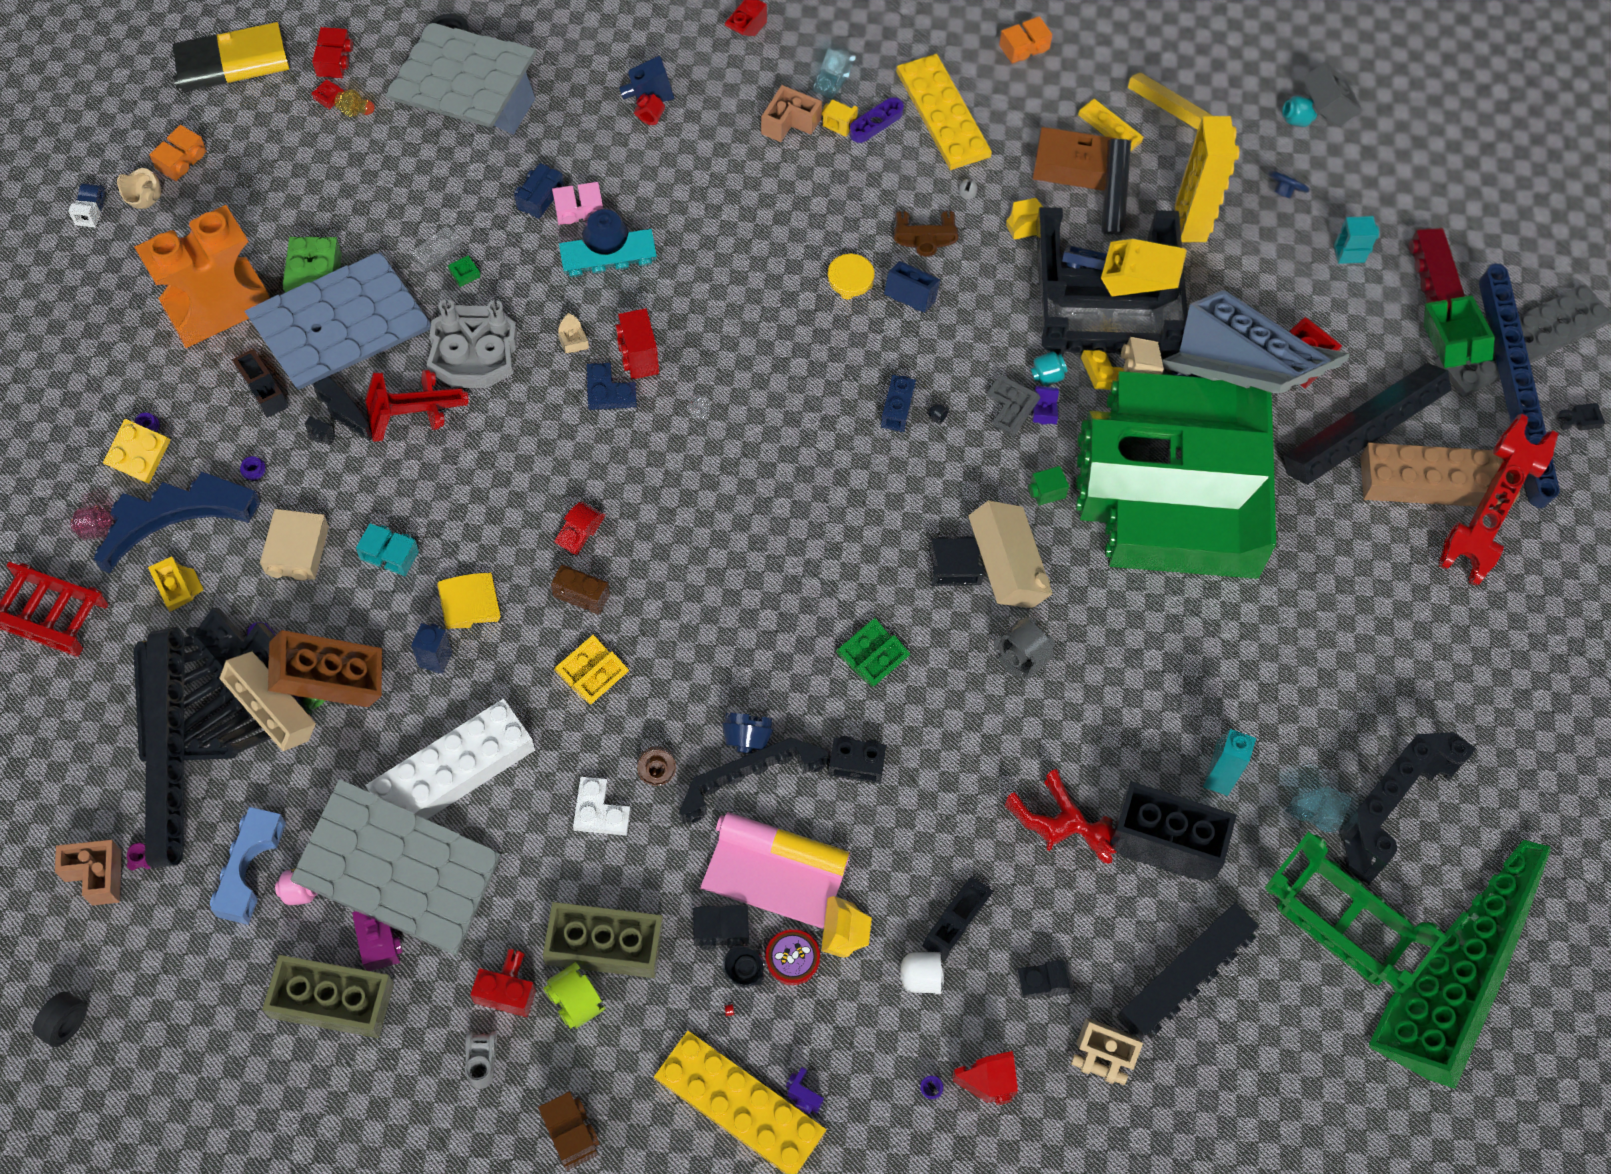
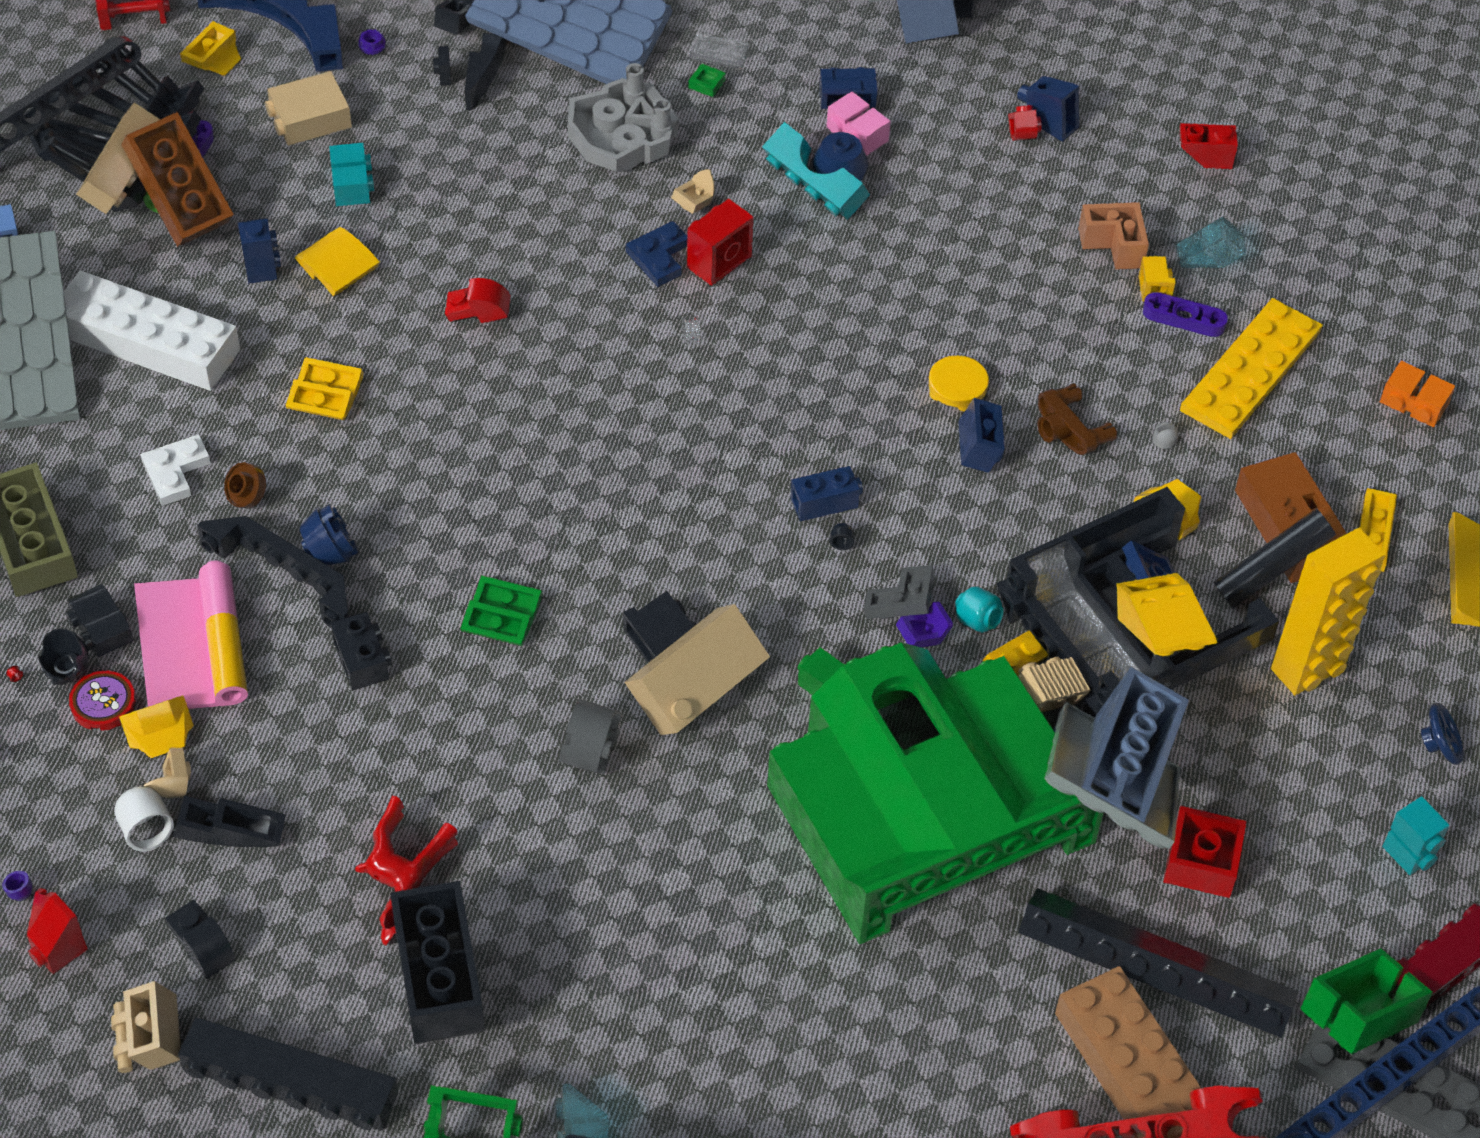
camera: 60 degrees right, 10 degrees down
red piece [365,369,469,441] -> none
reddish brown brick [551,564,610,615] -> none
teal slope [1203,729,1256,796] -> none
none -> tan plate [144,748,191,798]

